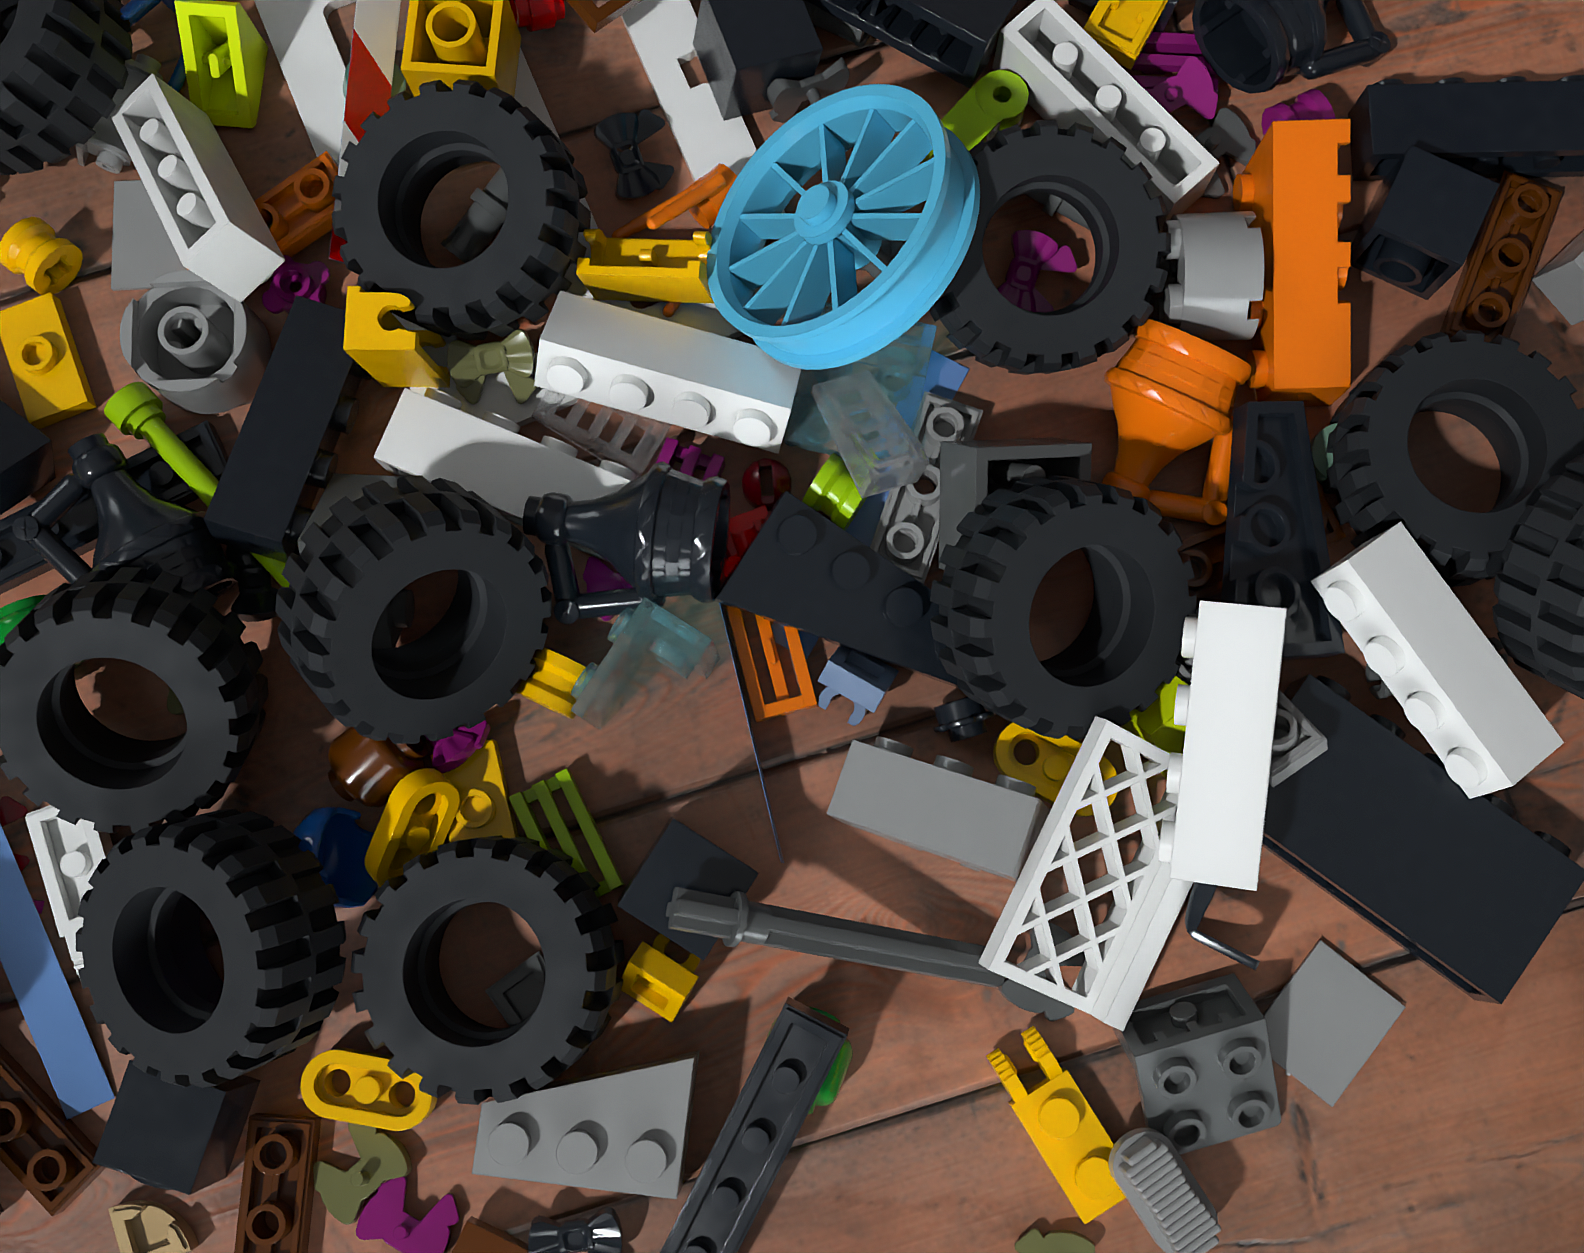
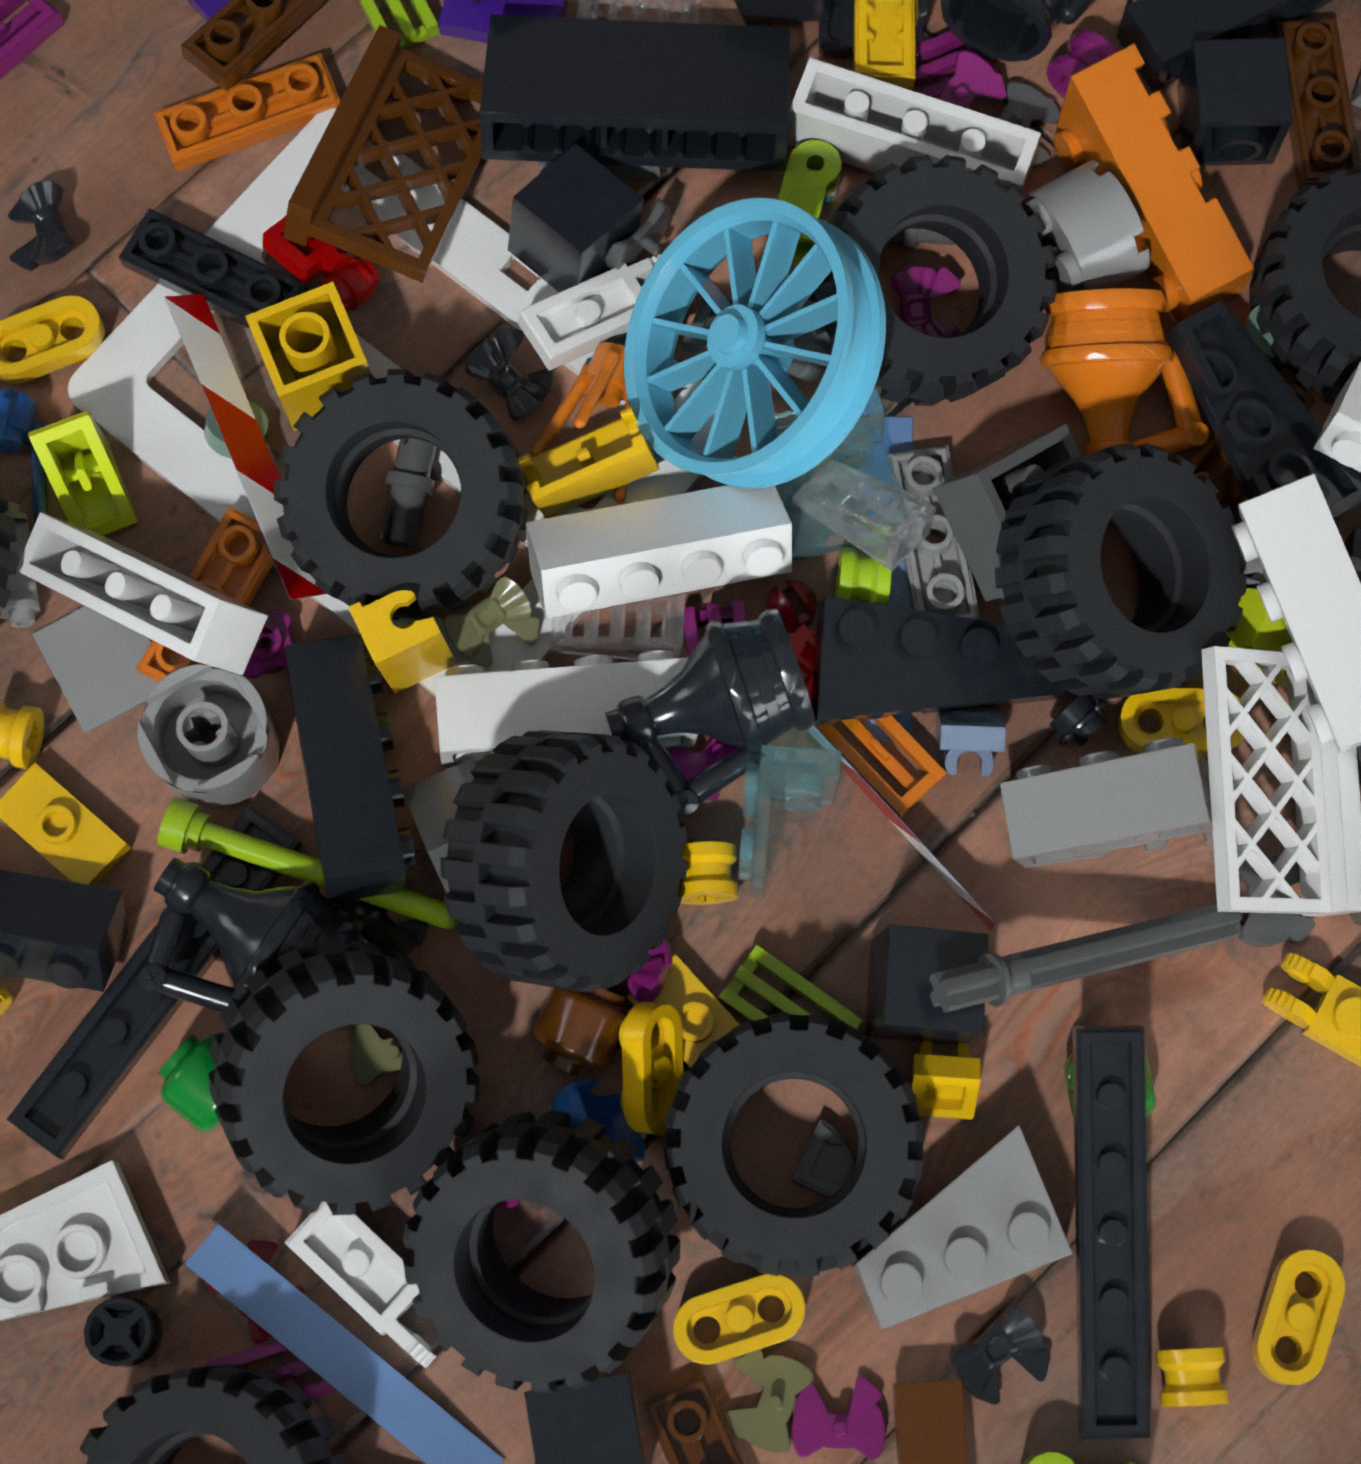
camera: 30 degrees left, 5 degrees down
none -> white hinge [518,253,661,371]

